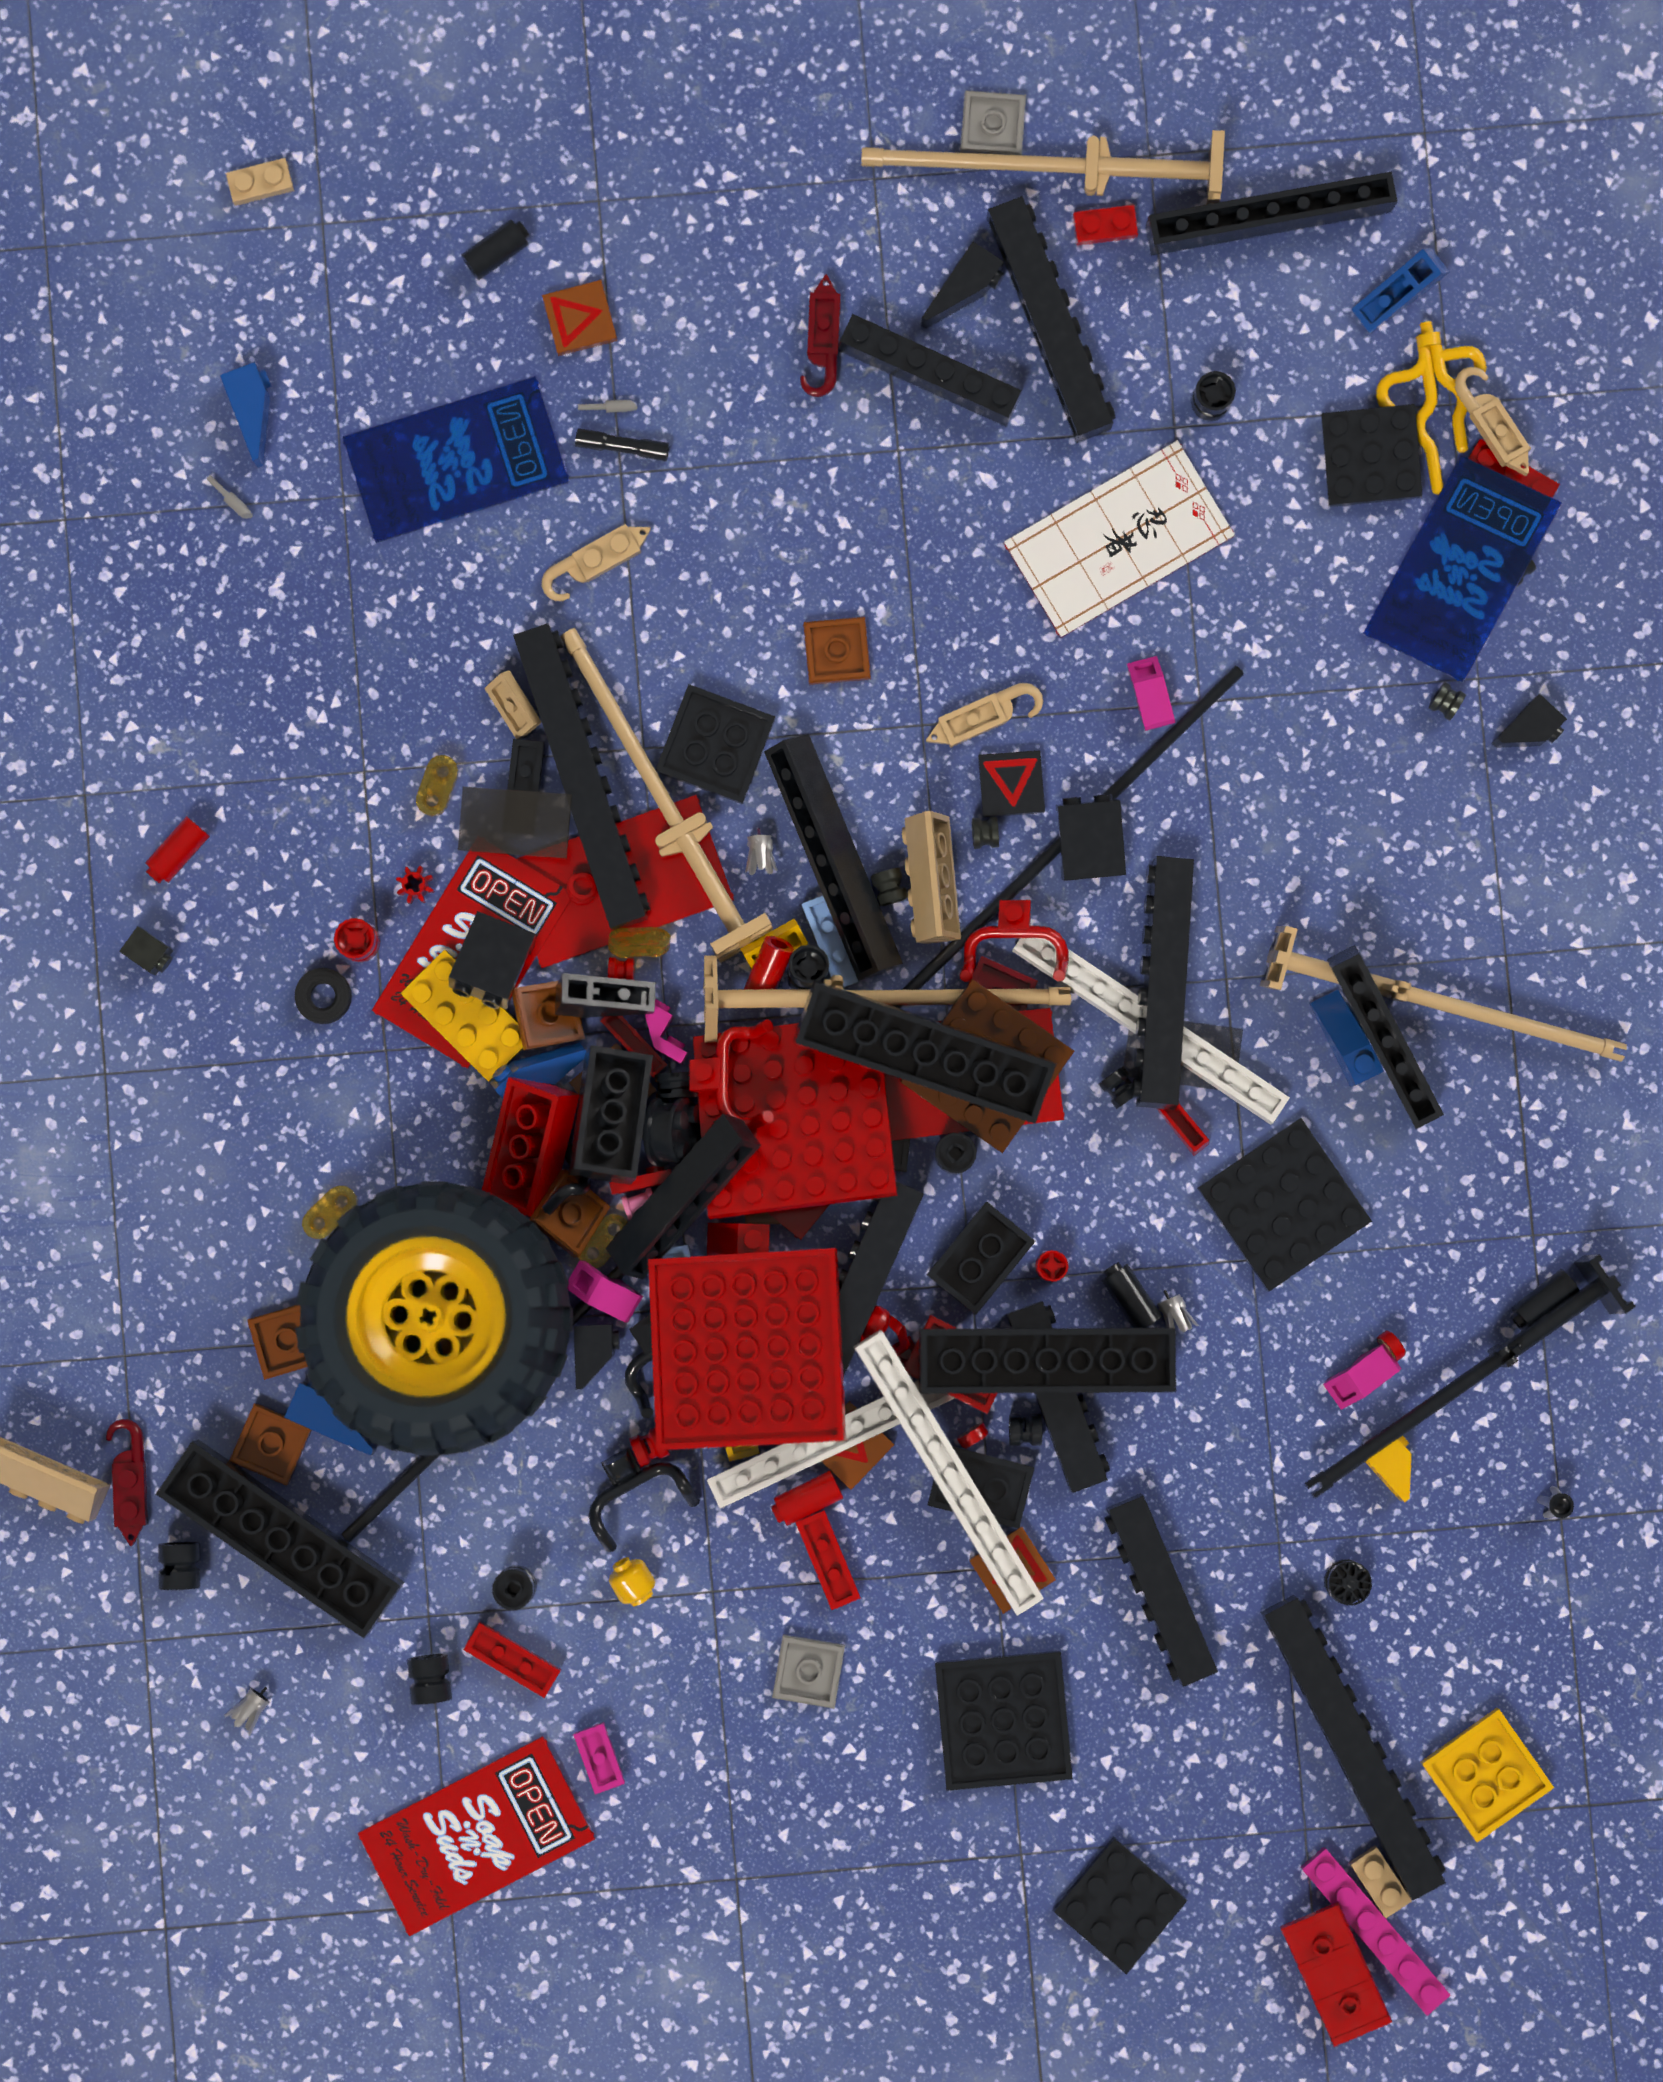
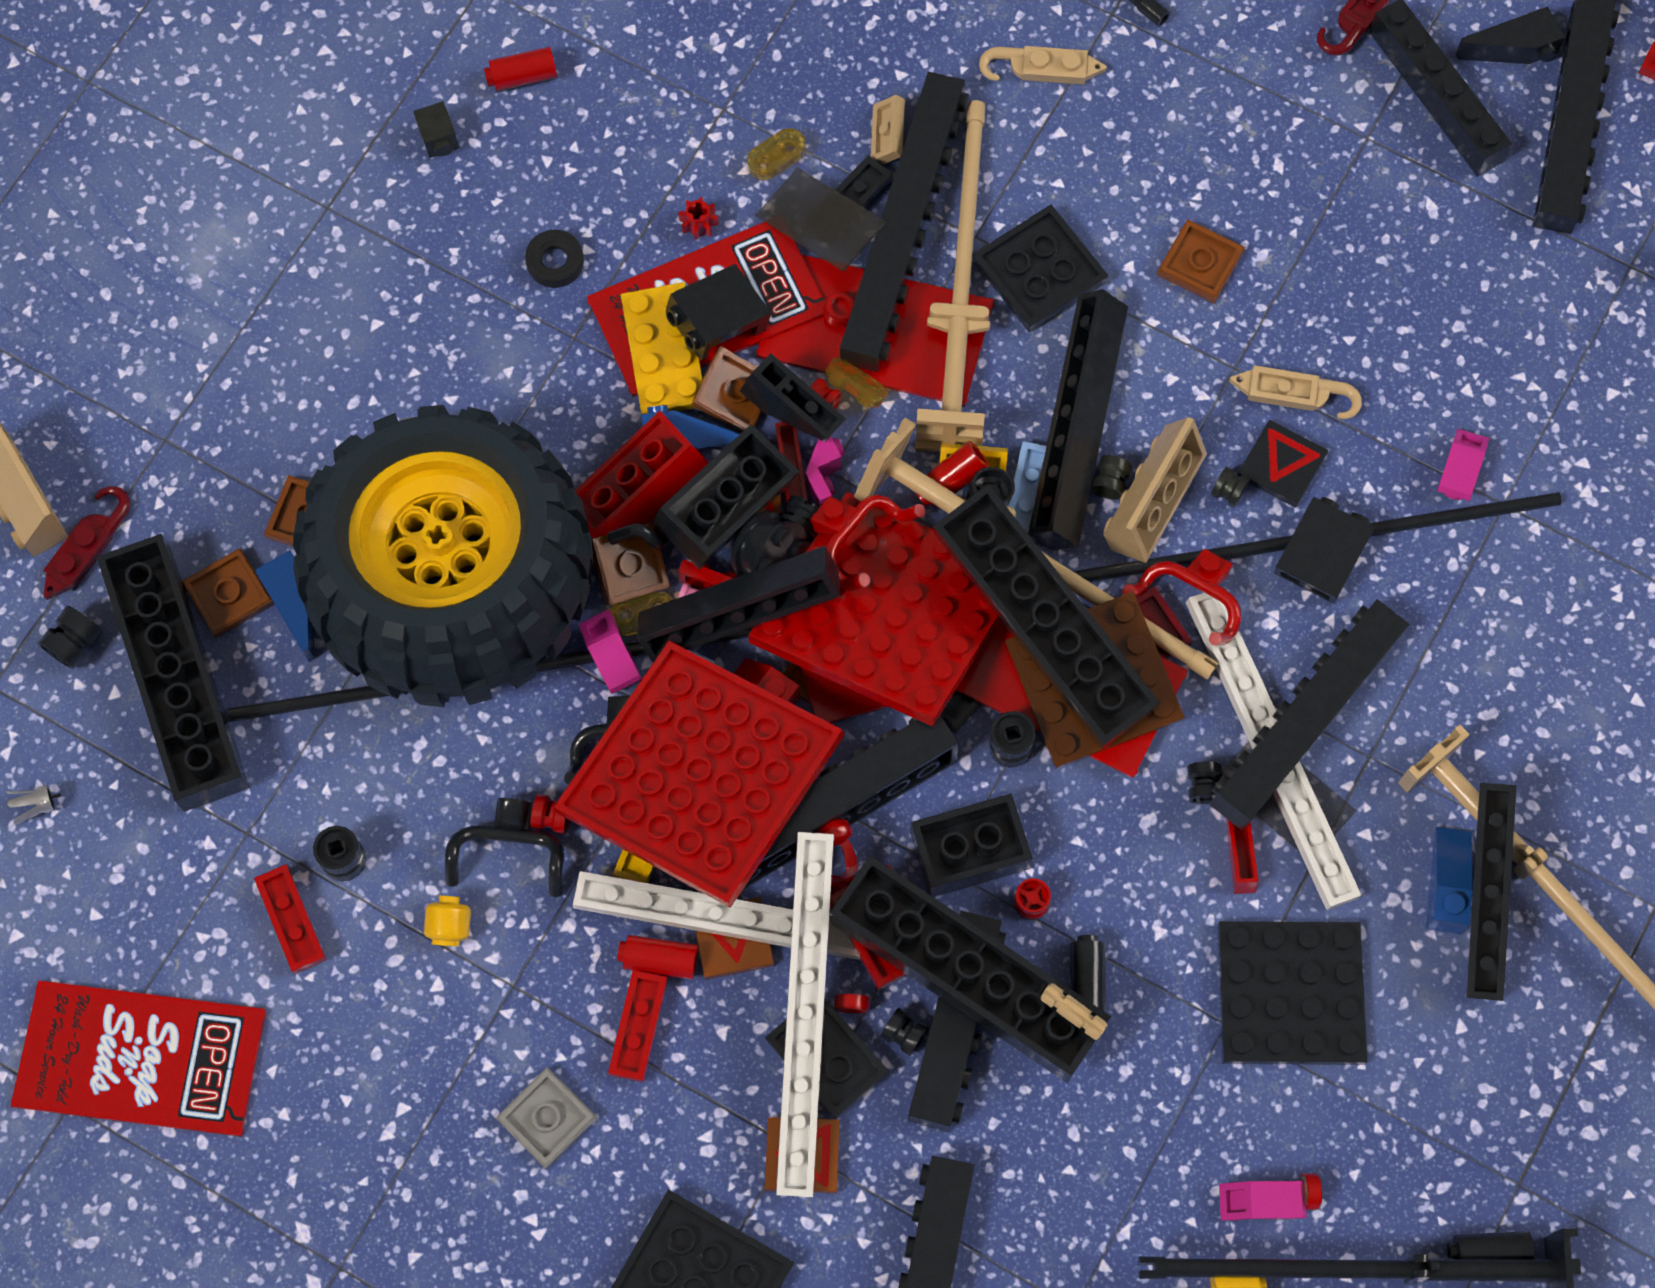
camera: 40 degrees right, 15 degrees down
red wheel [334,918,380,963] -> none
black wheel [407,1654,452,1705] -> none
dark pink plate [573,1722,625,1795] -> none
black slope [574,1324,620,1389] -> none
flat silver piece [745,828,778,875] -> none
white piece [1004,440,1235,638] -> none
flat silver piece [1158,1290,1199,1334] -> none
none -> tan axle [1041,983,1107,1040]

